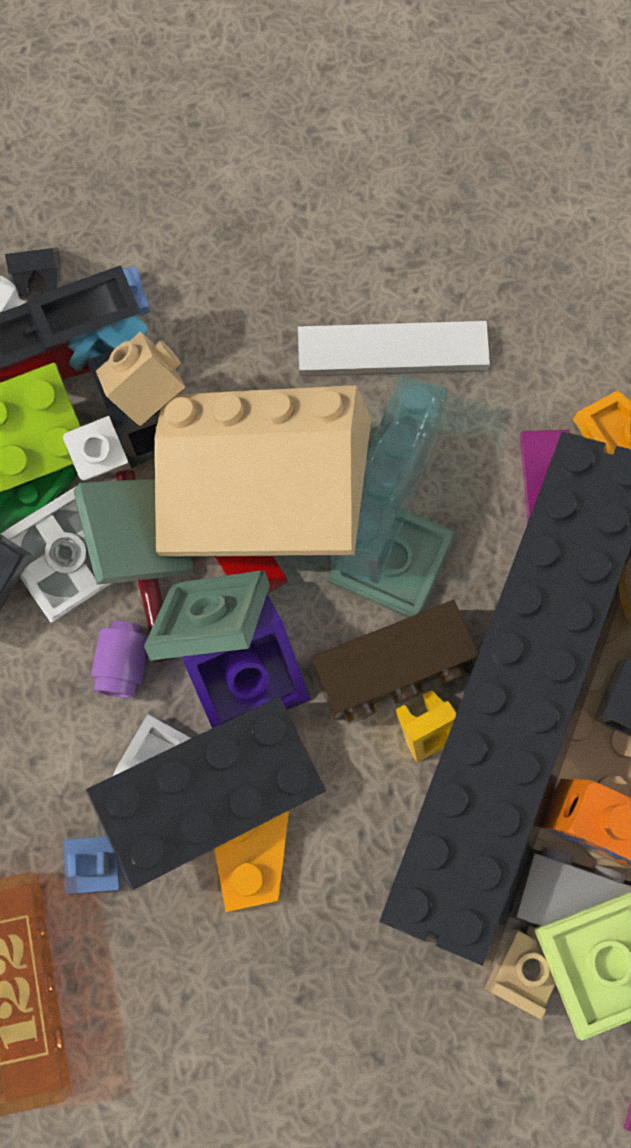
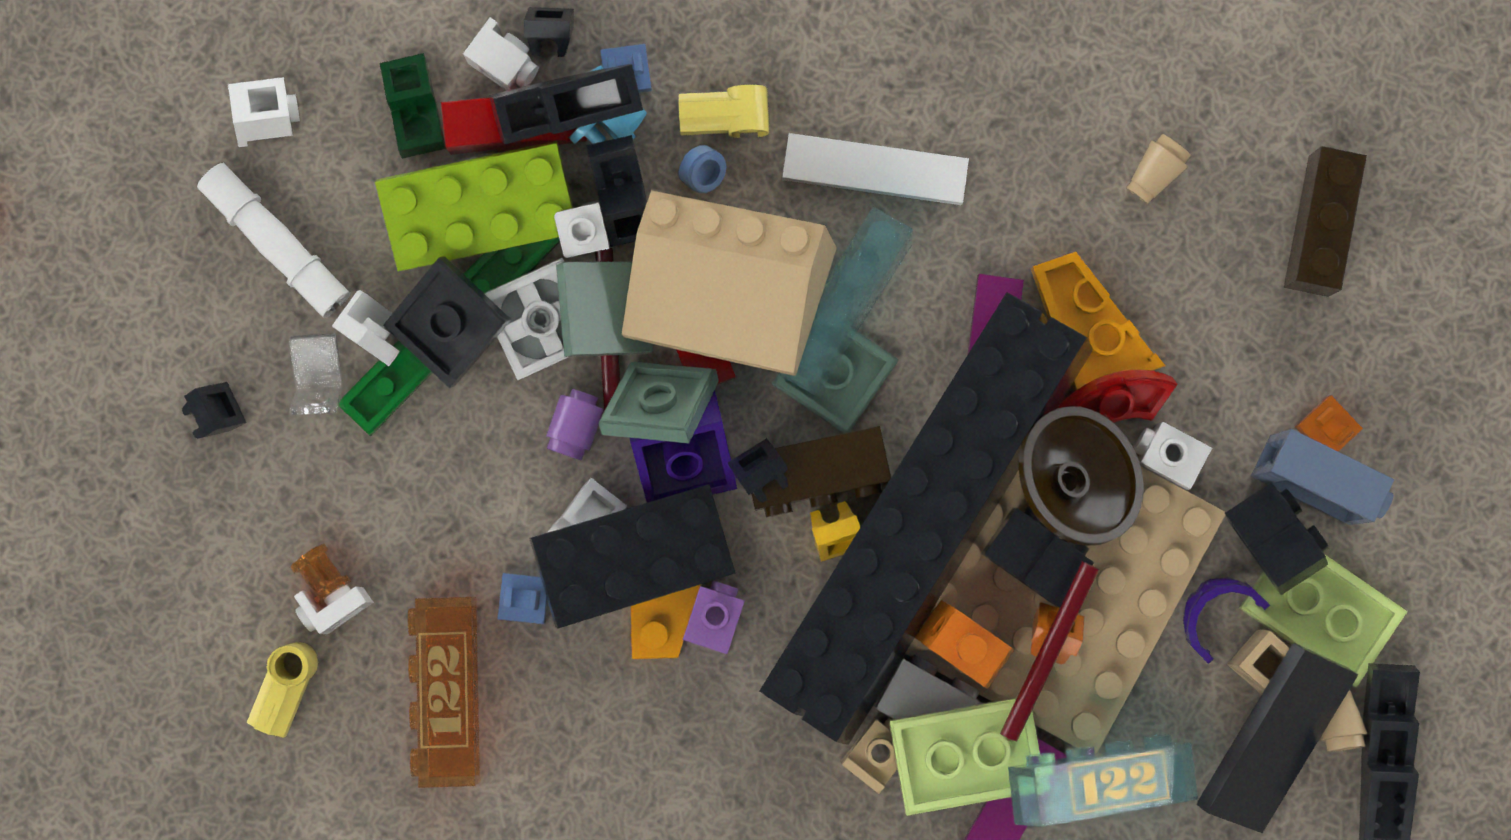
camera: 10 degrees right, 10 degrees up
tan brick [96,331,185,426] -> none
none -> medium blue tile [678,145,727,193]
none -> light yellow piece [679,85,769,138]
none -> medium lavender brick [683,581,745,654]
none -> black tile [728,438,789,503]

